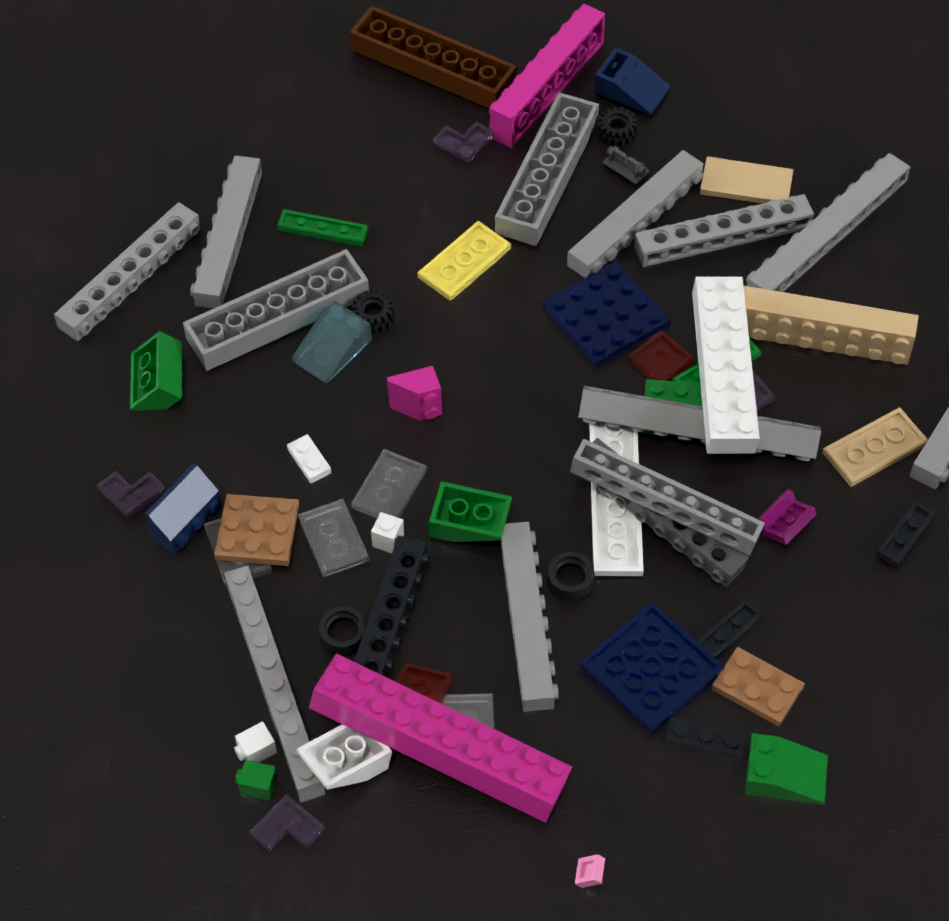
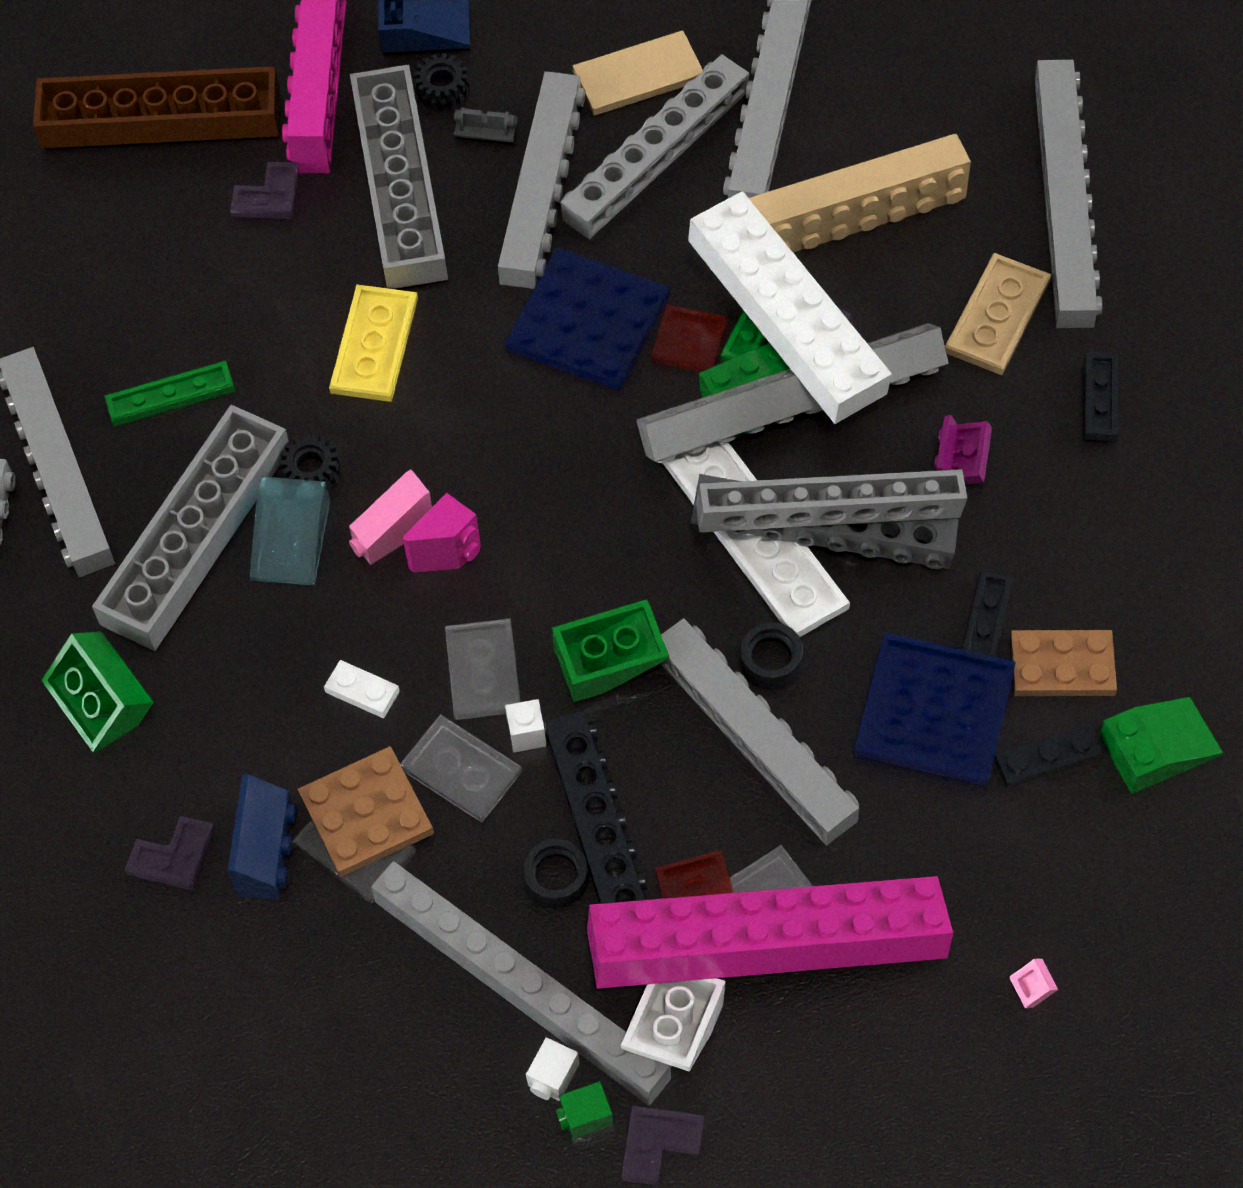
camera: 30 degrees left, 5 degrees up
none -> bright pink slope [349,470,432,565]

